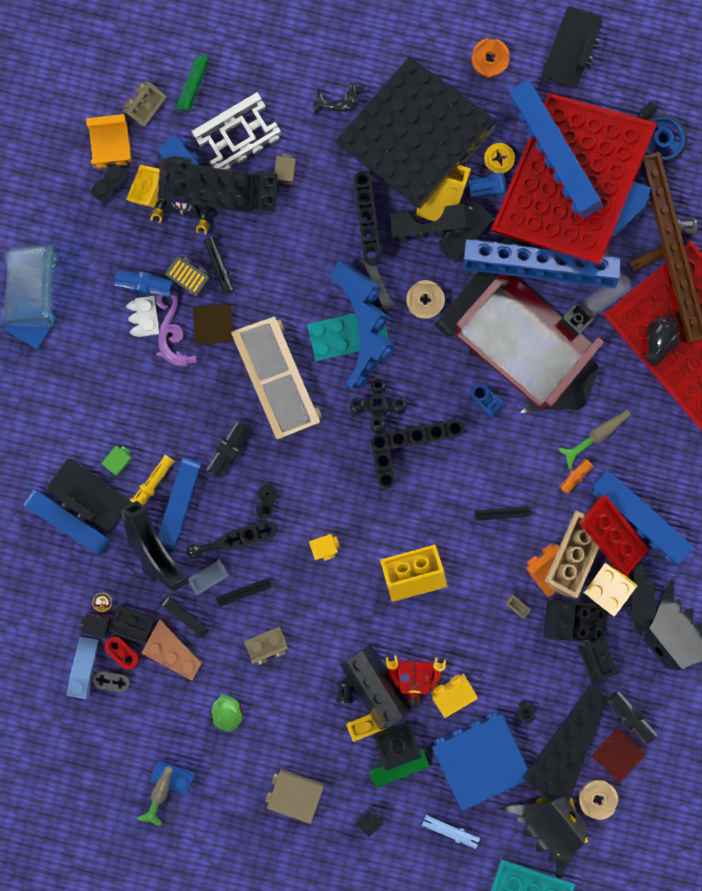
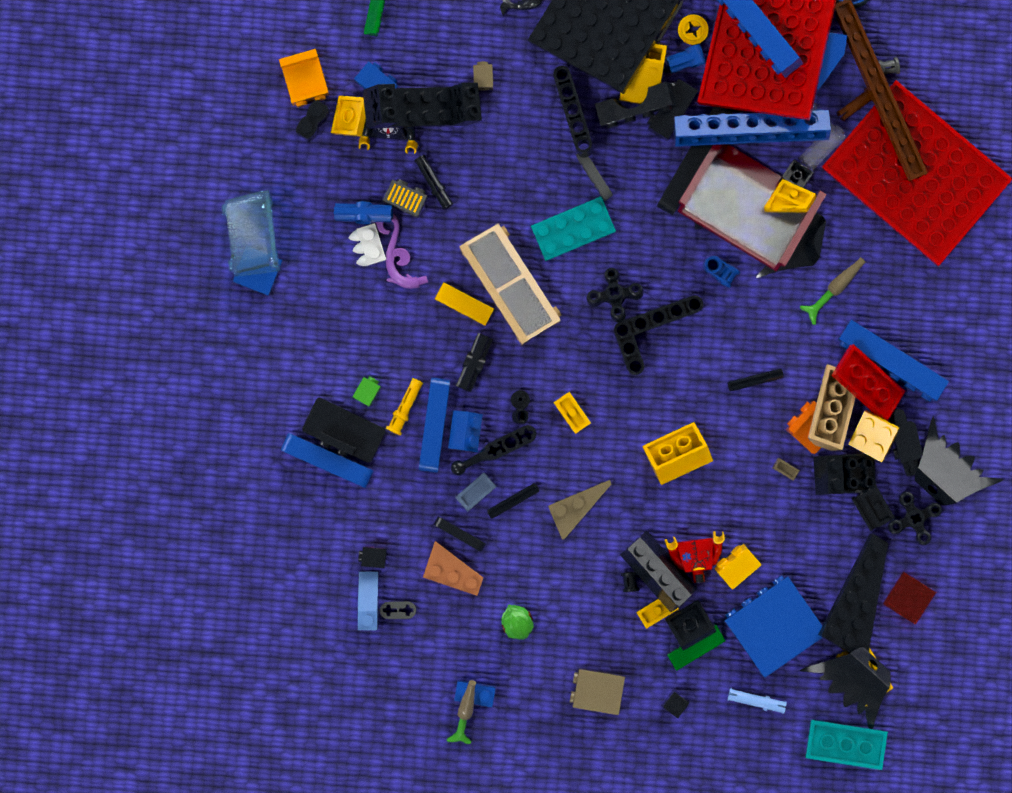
camera: 10 degrees left, 0 degrees up
tile [92,593,113,612] -> none
red plate [105,636,139,670] -> none
black plate [108,605,155,645] -> none
black arch [121,501,189,591] -> none
dark tan bracket [122,81,167,127] -> none
white fence [192,92,282,170] -> none
dark brown tile [193,304,234,345] -> none
dark tan bracket [244,626,289,665] -> none
yellow brick [309,533,340,561] -> none
blue arch [330,261,395,388] -> none
tan plate [406,280,445,319] -> none
black plate [515,701,537,723] -> none
orange pin [559,459,594,495] -> none
tan plate [579,780,618,820] -> none
black piece [606,691,658,746] -> none
black animal [645,316,680,365] -> none
none -> yellow tile [435,282,494,326]
none -> blue brick [448,410,483,452]
none -> dark tan wing [548,480,611,540]
none -> yellow plate [553,392,591,434]
none -> yellow wing [764,179,816,212]
none -> black gear [887,491,942,545]

